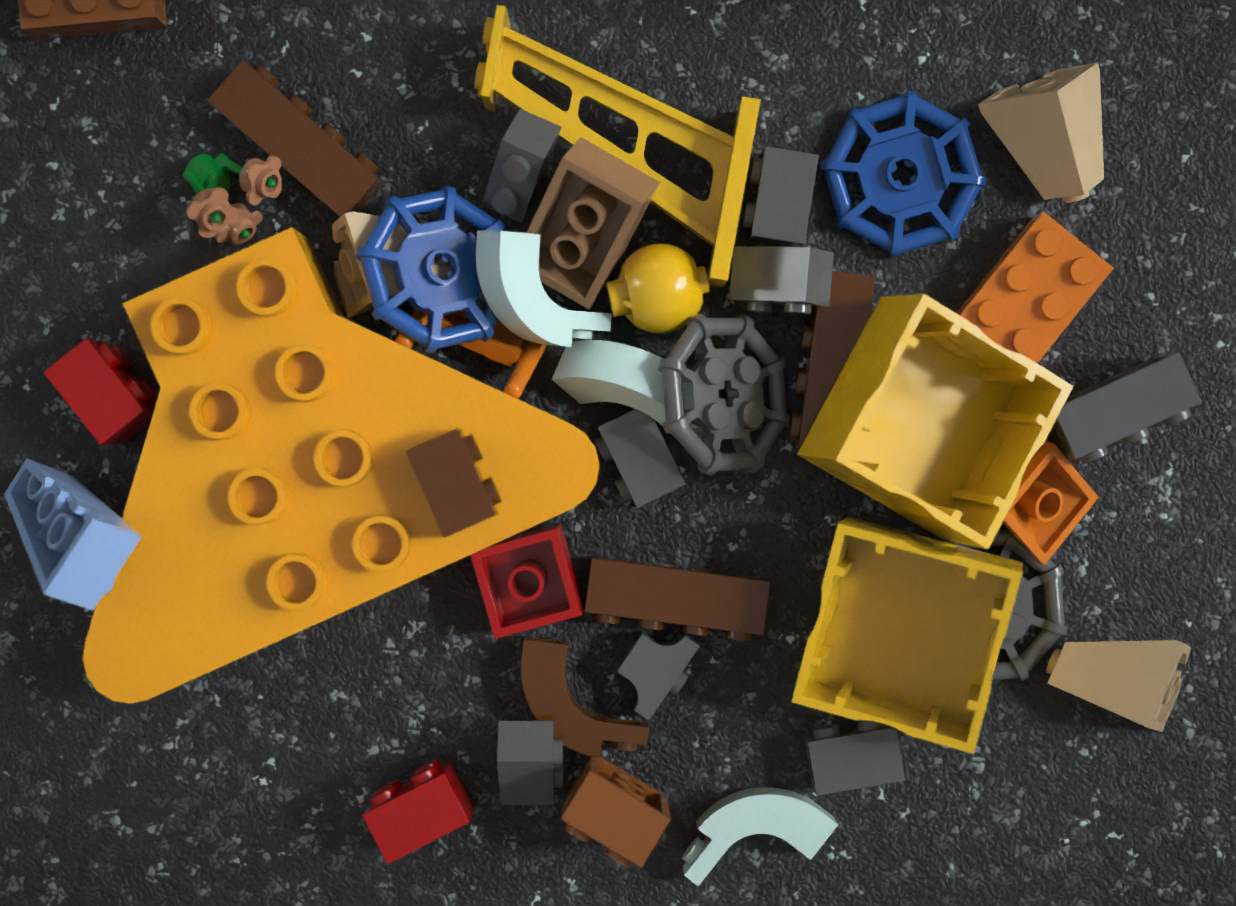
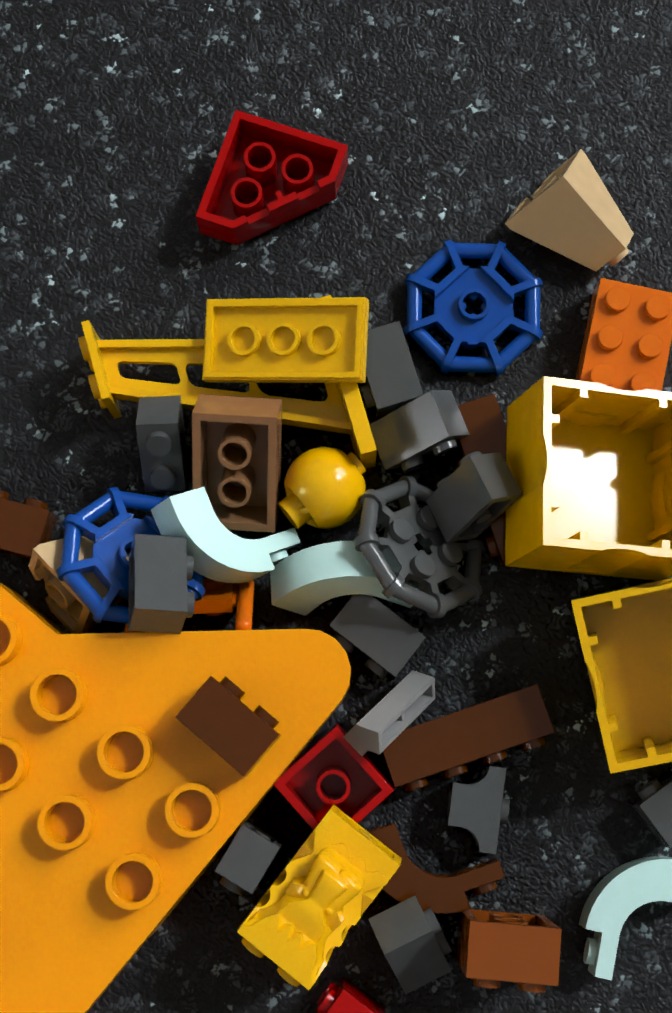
camera: 25 degrees left, 10 degrees down
none -> dark grey brick [128,534,195,634]
none -> yellow tile [202,297,369,383]
none -> dark grey brick [215,822,283,896]
none -> yellow brick [237,804,402,991]
none -> light grey piece [344,670,435,756]
none -> dark grey brick [426,451,523,543]

